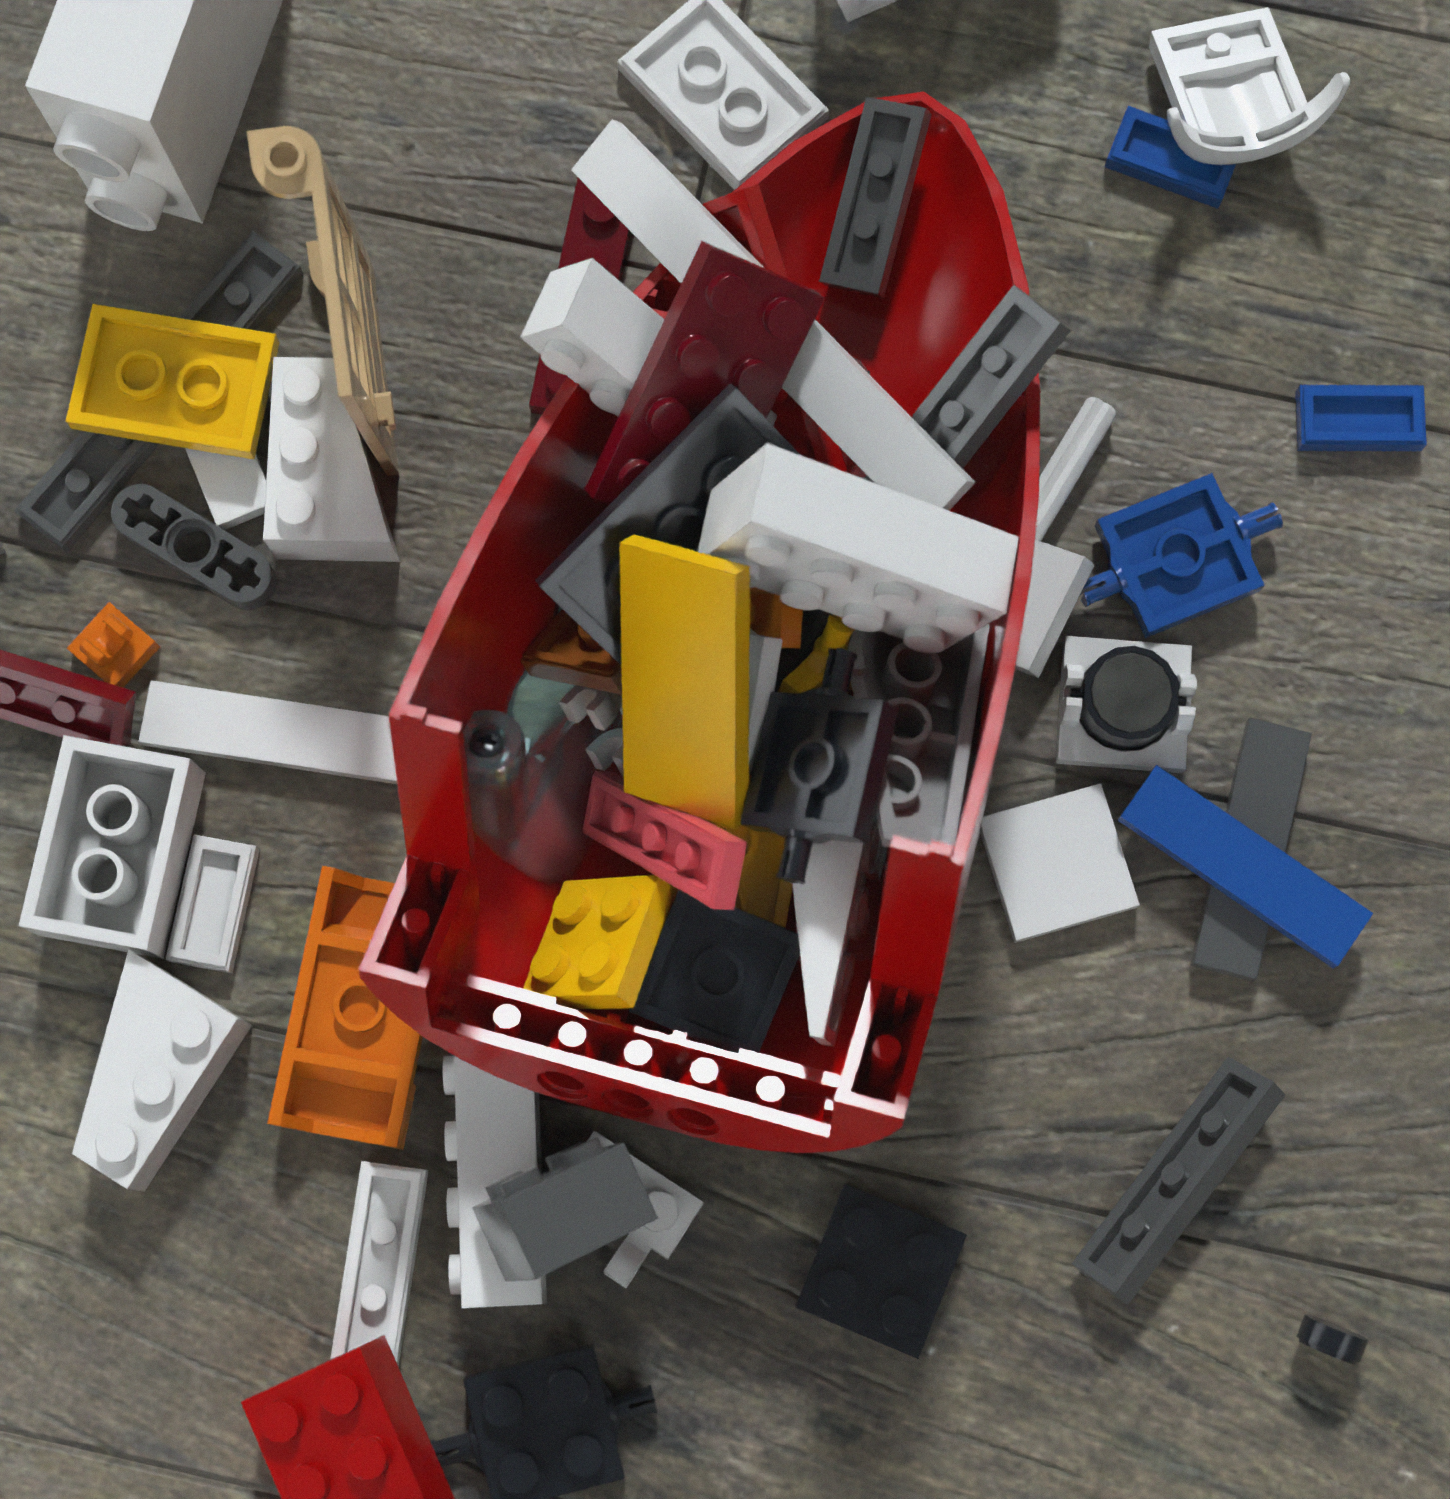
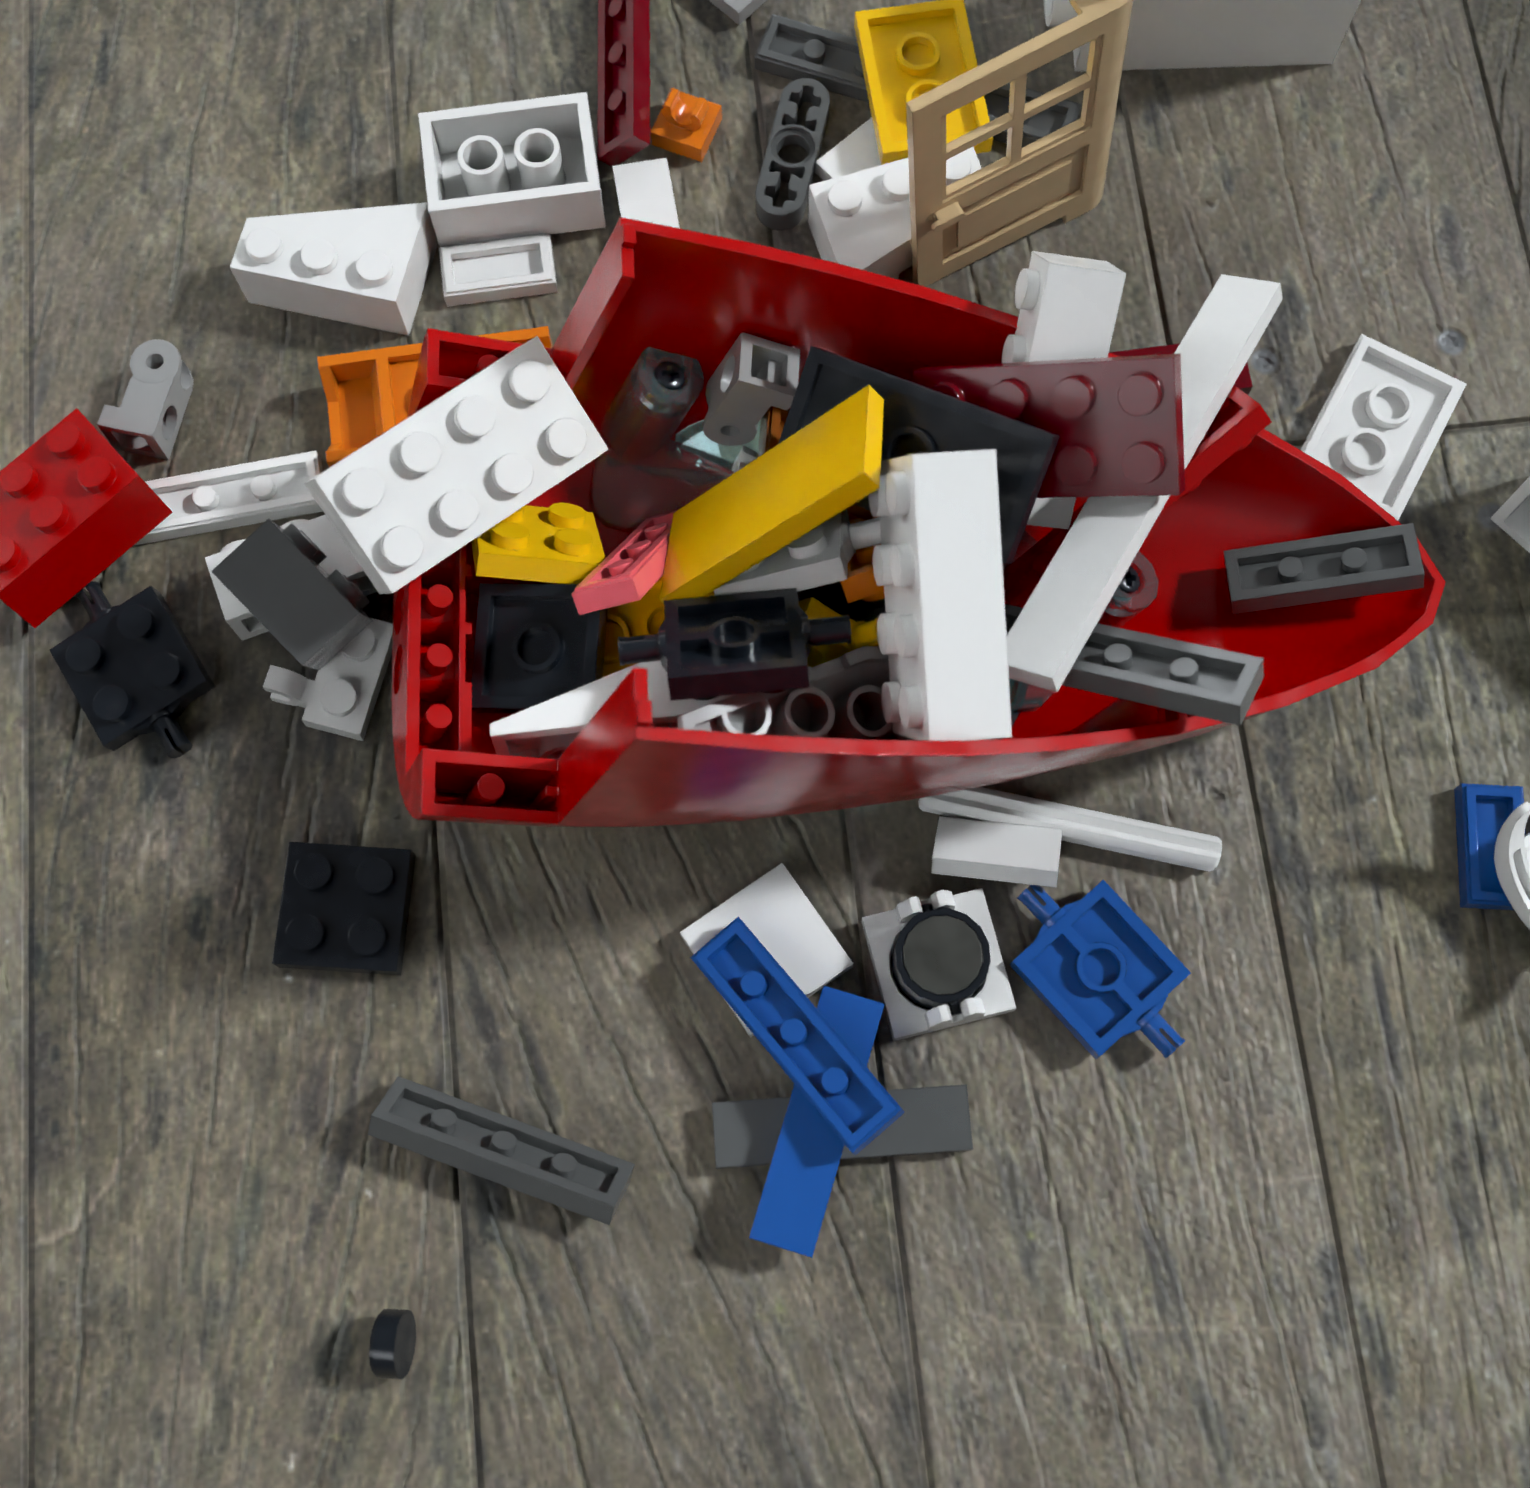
camera: 70 degrees right, 5 degrees down
blue tile [1295,385,1427,451] -> none
none -> light grey leg [97,339,194,460]
none -> white brick [304,336,609,594]
none -> blue tile [690,916,905,1156]
none -> light grey leg [703,332,800,446]

